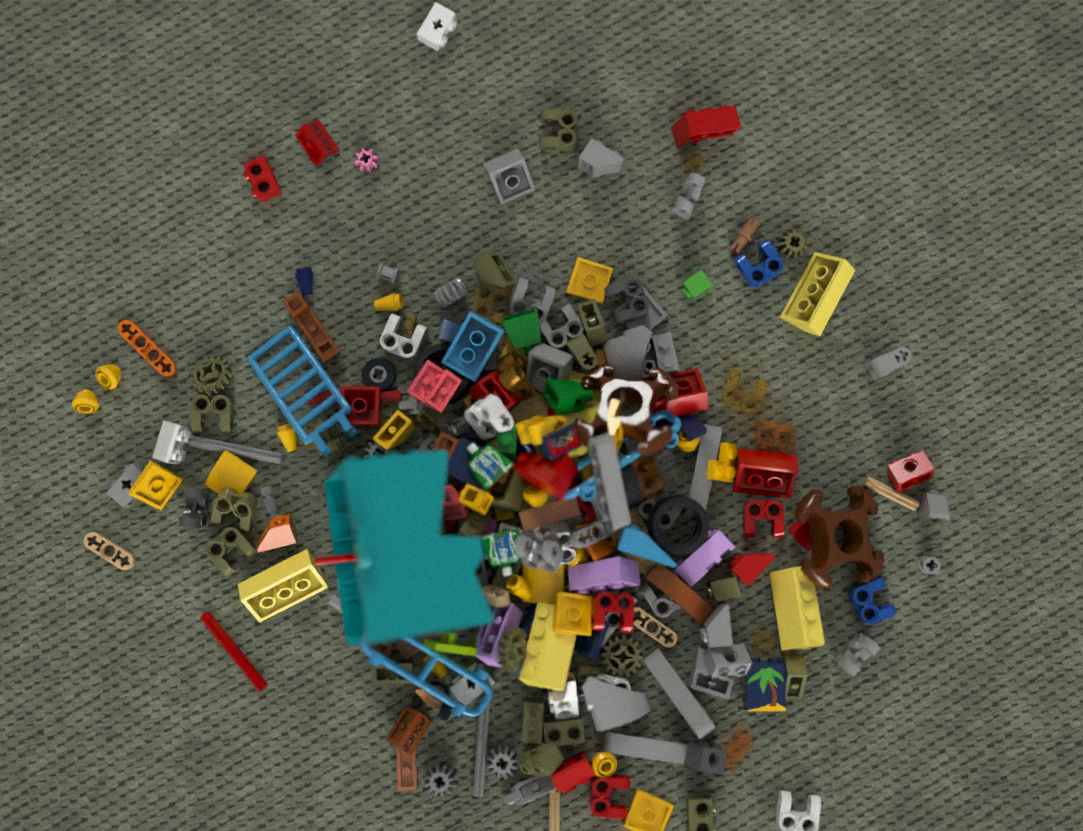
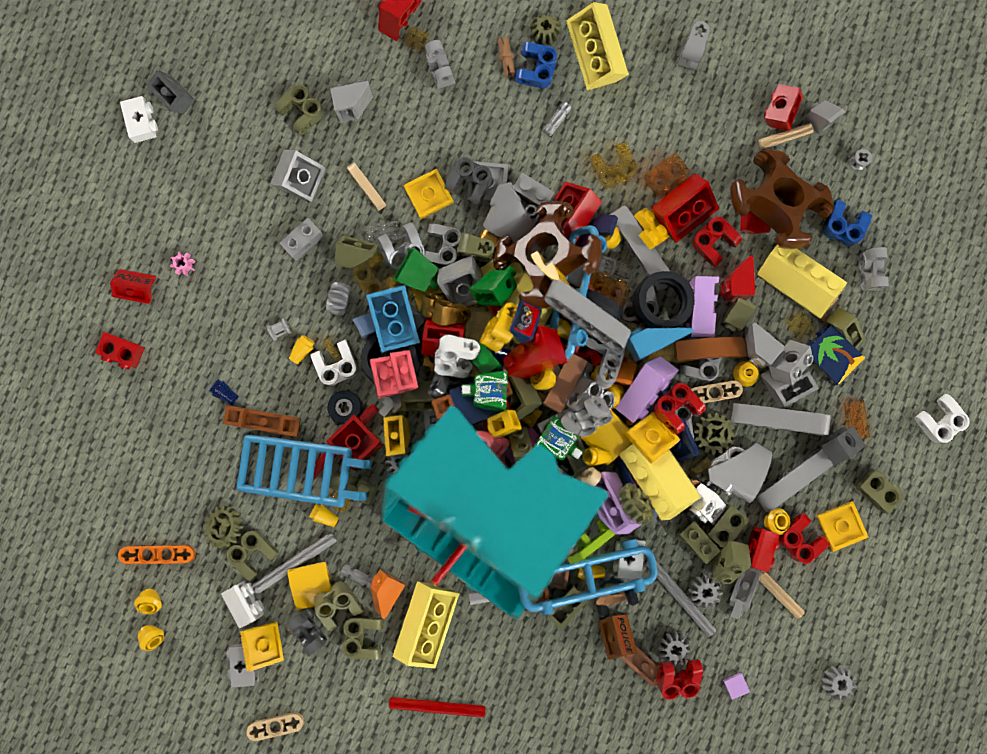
camera: 45 degrees left, 0 degrees up
olive brick [577,299,608,346] -> none
bright green brick [681,269,713,301] -> none
none -> dark grey brick [146,71,195,114]
none -> light grey brick [280,218,324,261]
none -> tan beam [346,162,386,211]
none -> light grey axle [543,102,571,136]
none -> red piece [656,659,703,700]
none -> yellow cone [733,361,759,387]

